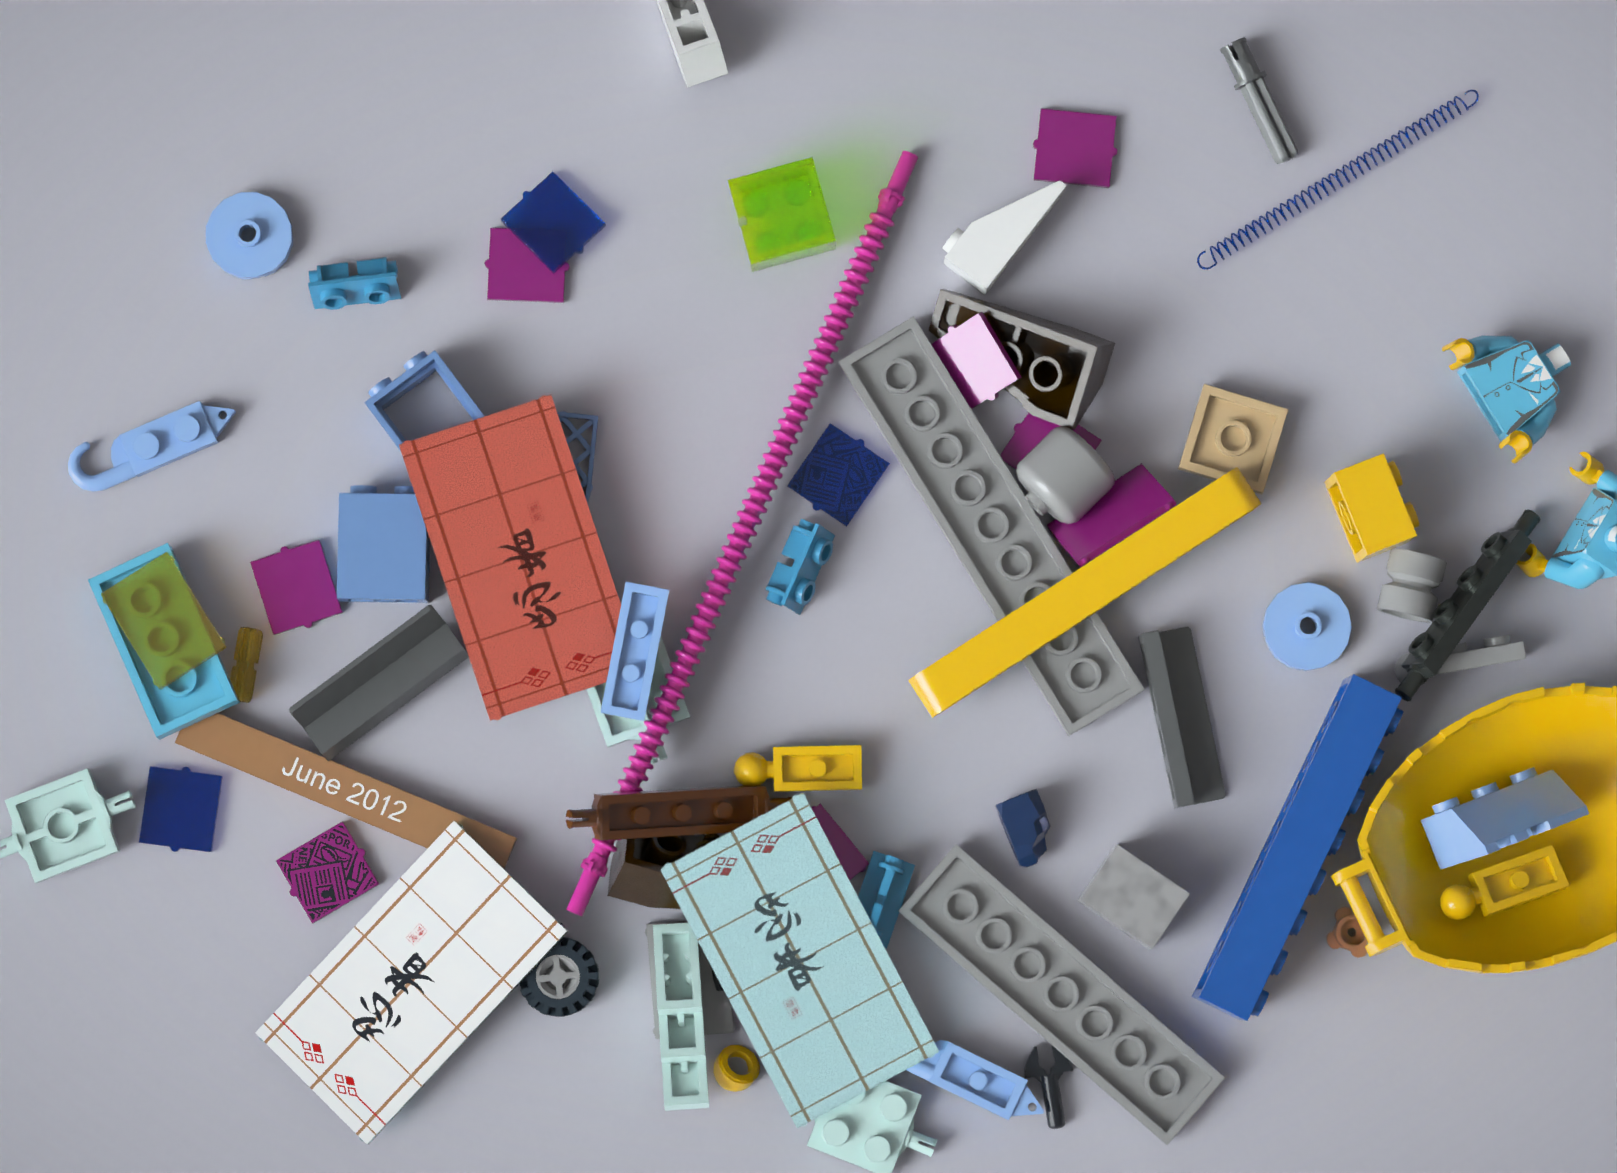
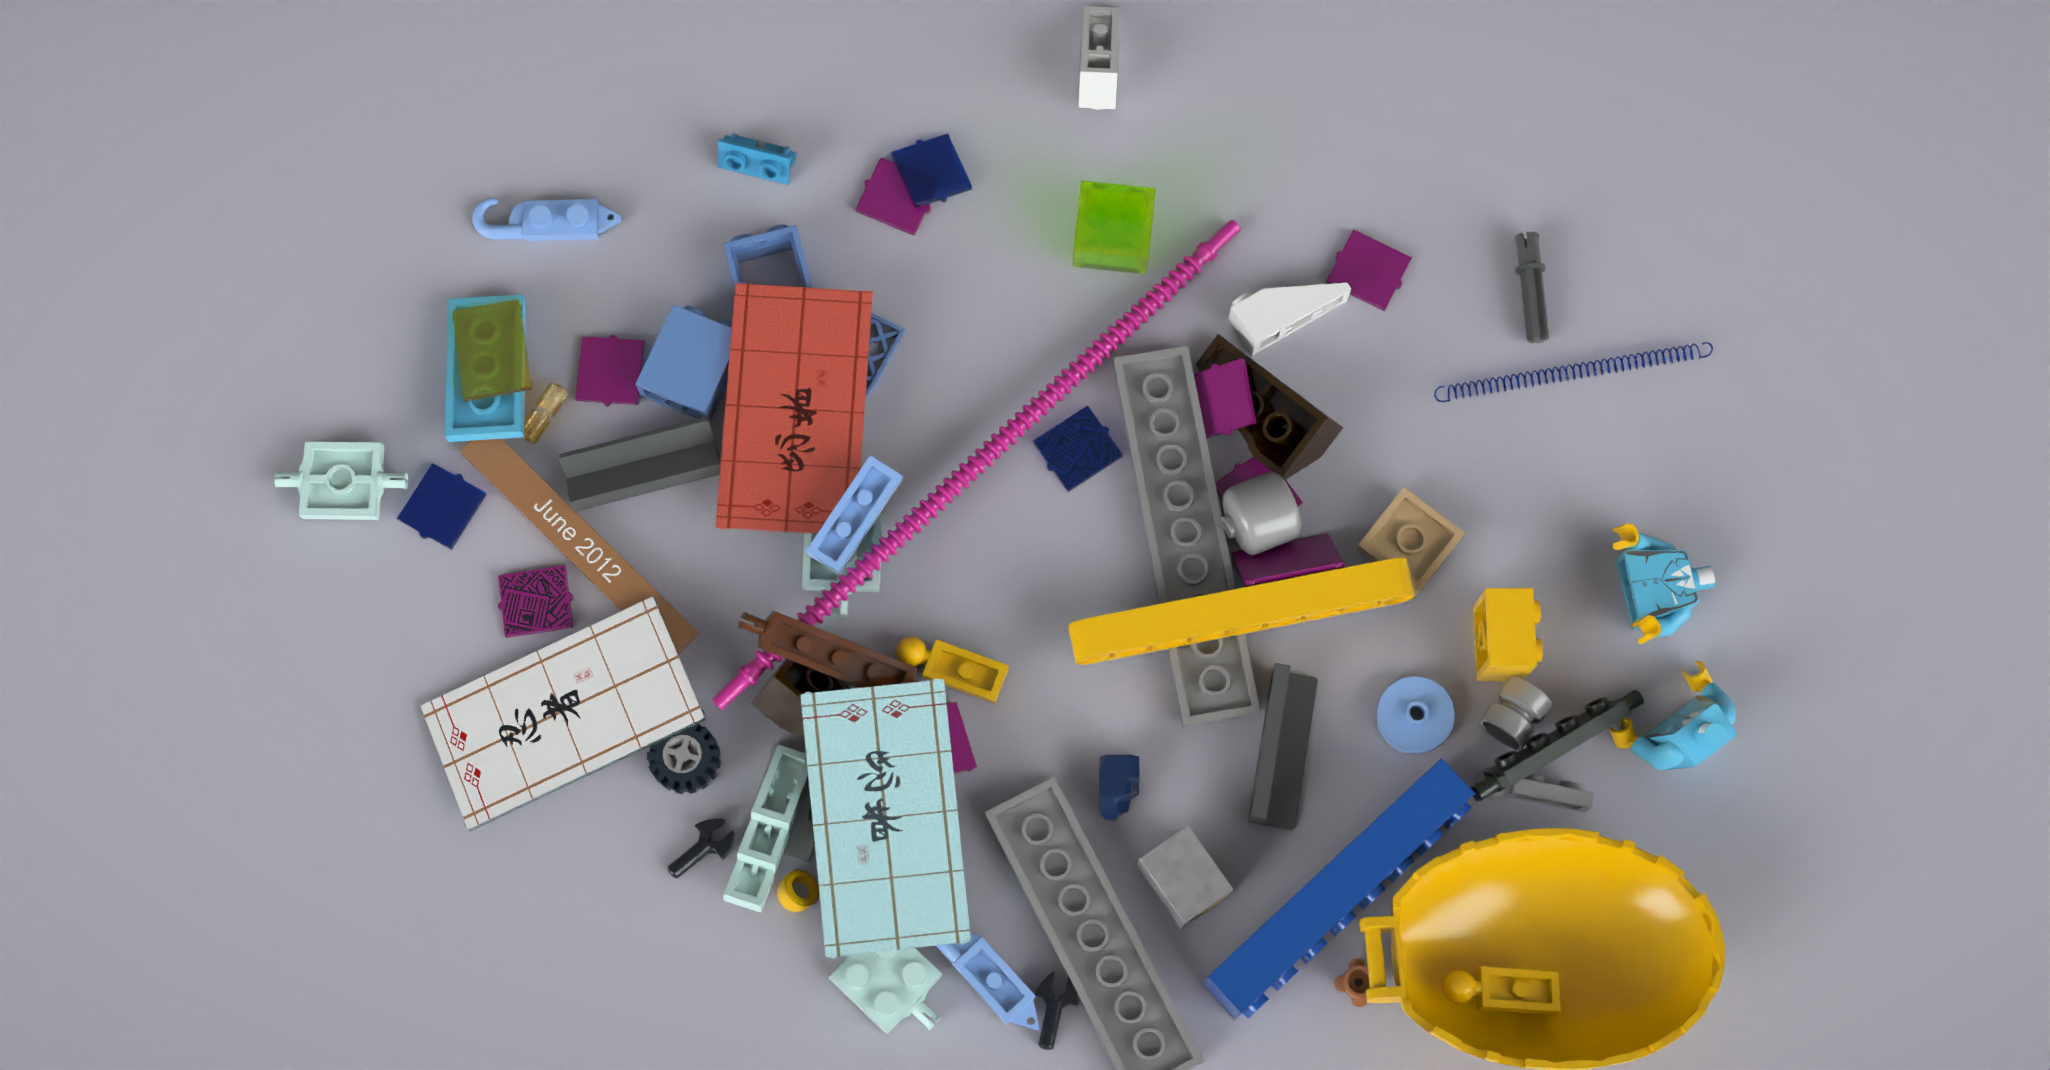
camera: 20 degrees right, 10 degrees down
light blue plate [206,192,293,280] -> none
dark azure hinge [765,519,835,615] -> none
dark azure hinge [858,851,915,949] -> none
light blue wedge [1421,767,1589,870] -> none
none -> black bar [668,818,735,879]

